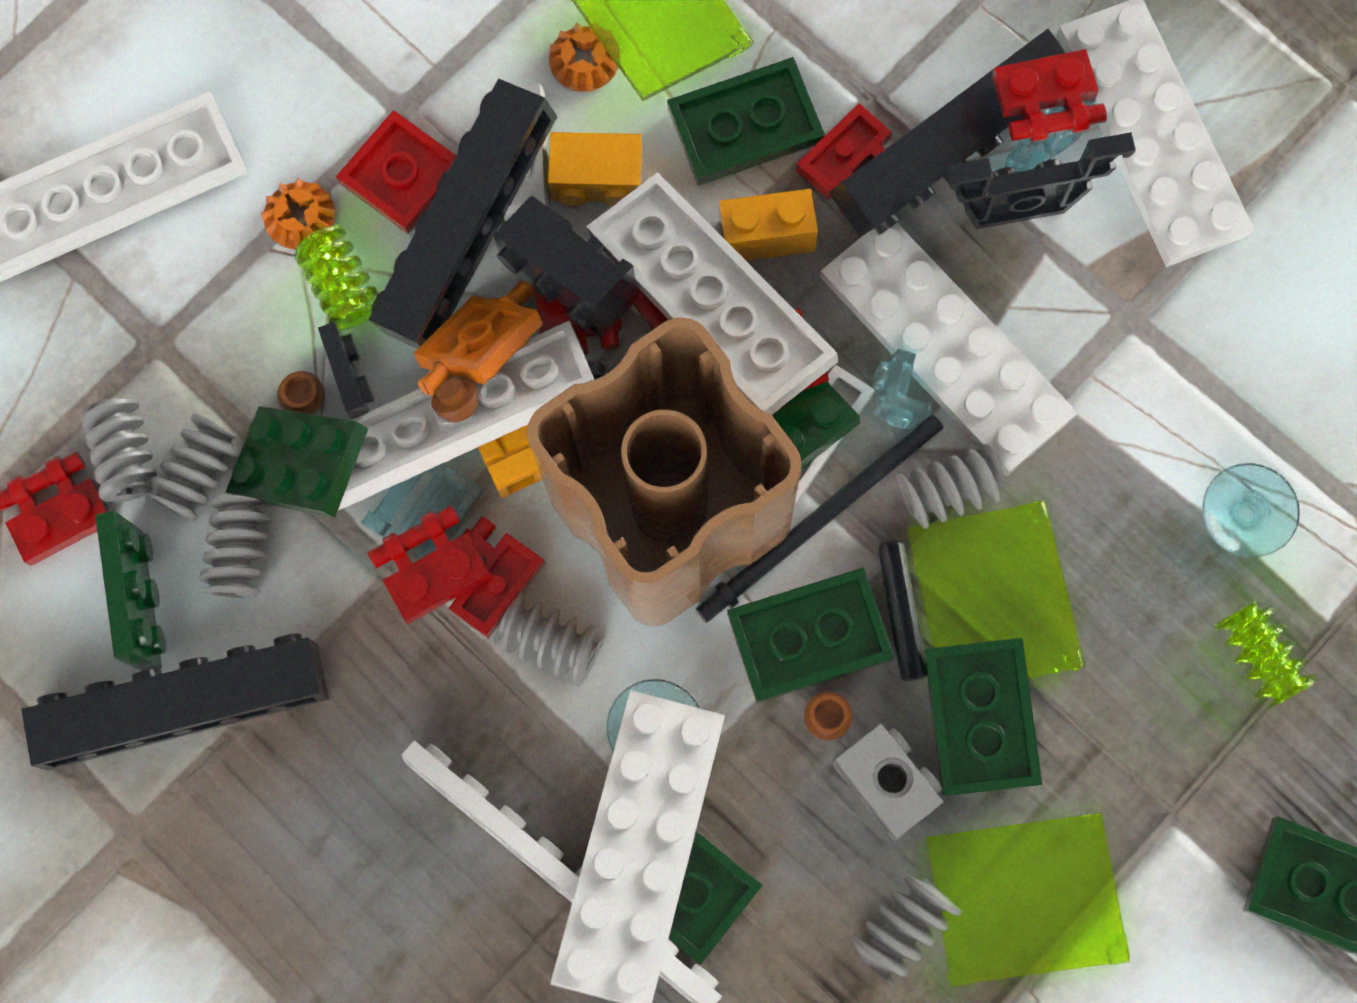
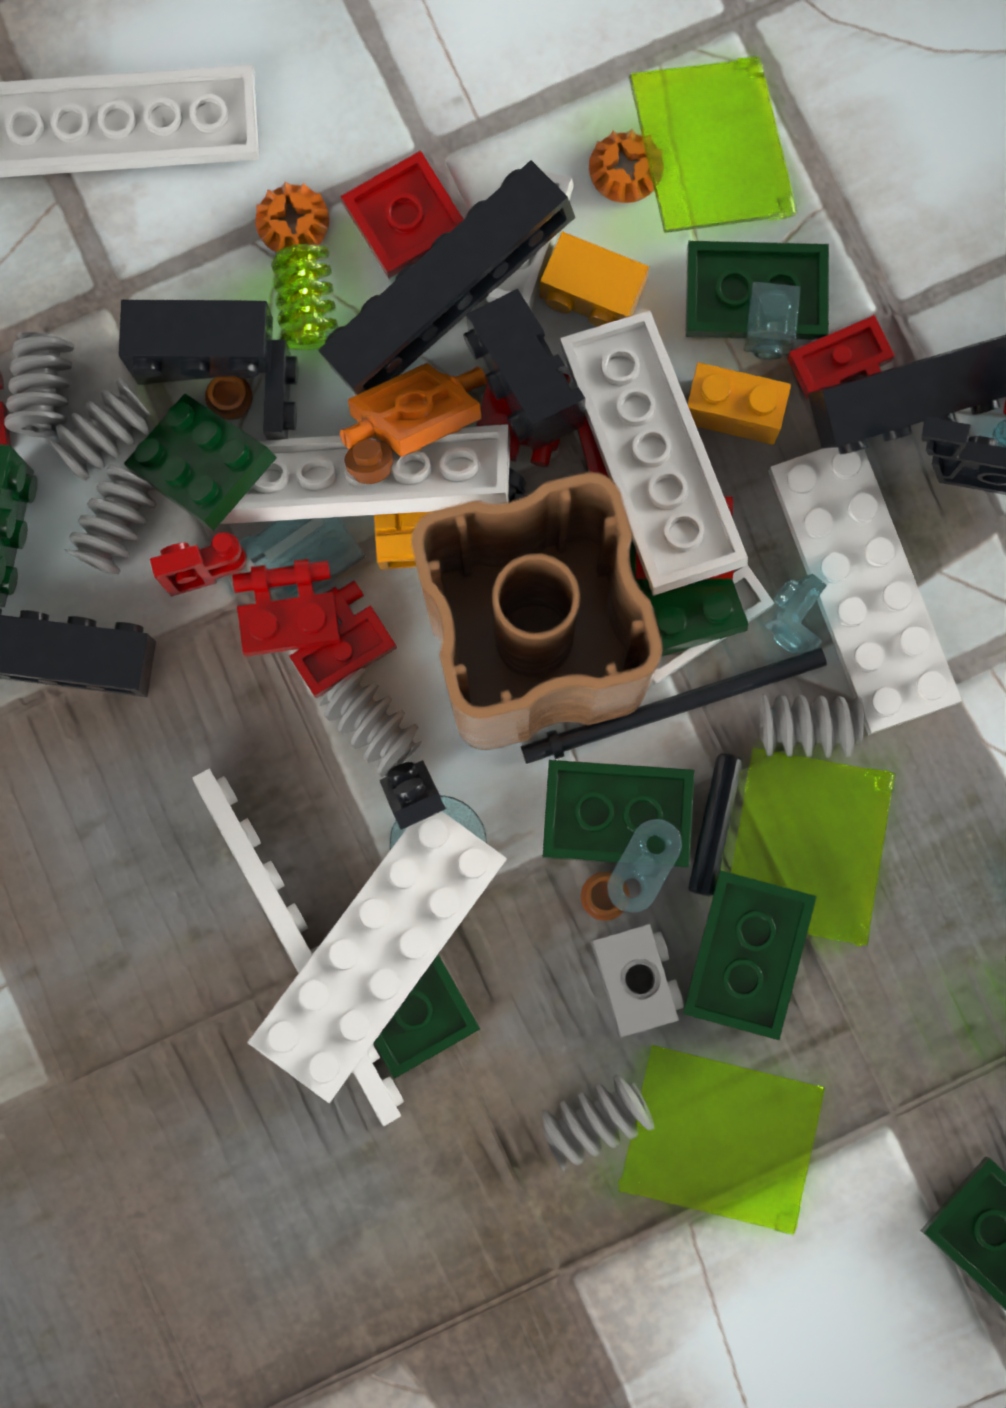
camera: 20 degrees right, 5 degrees up
none -> black wedge [119,299,273,385]
none -> red plate [149,532,247,597]
none -> black plate [379,760,446,830]
none -> clear light blue plate [607,819,682,913]
none -> clear light blue bracket [743,282,801,360]

